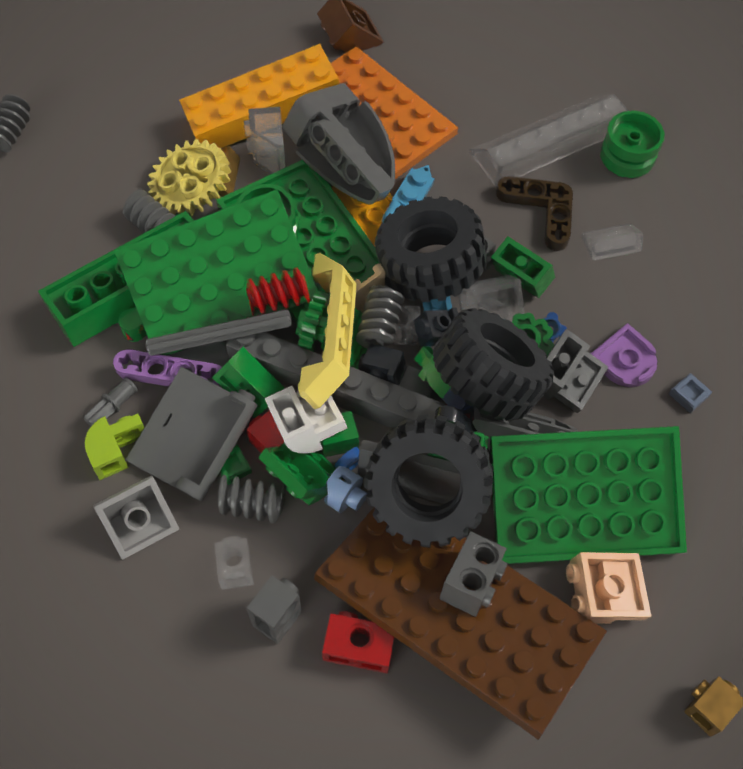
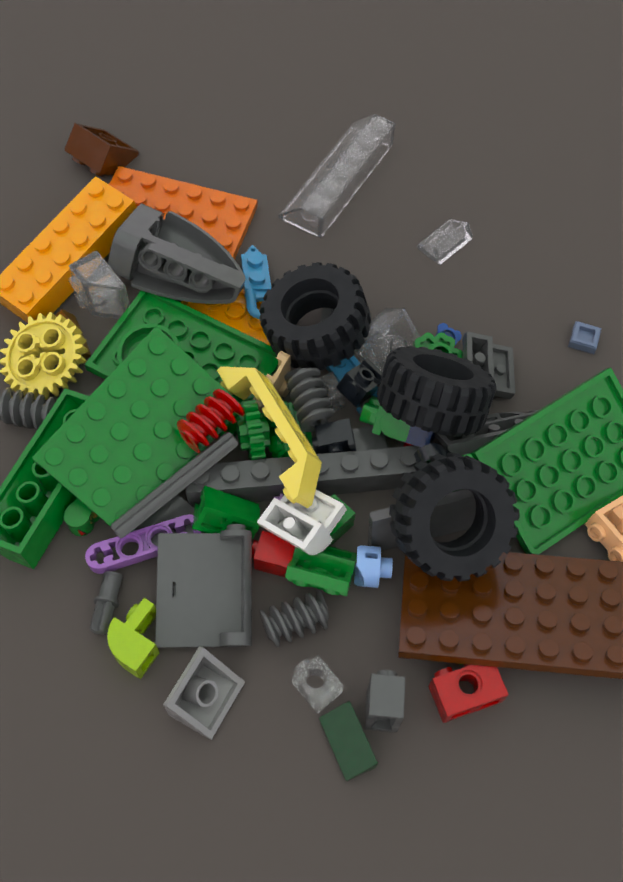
camera: 30 degrees left, 0 degrees up
green tile [221,445,252,485] -> none
blue tile [334,447,360,471] -> none
dark grey brick [440,531,508,617] -> none
green brick [491,236,555,299] -> none
dark brown beam [496,176,573,251] -> none
medium lavender tile [591,323,657,387] -> none
green wheel [600,110,665,178] -> none
none -> dark green slope [319,701,378,781]

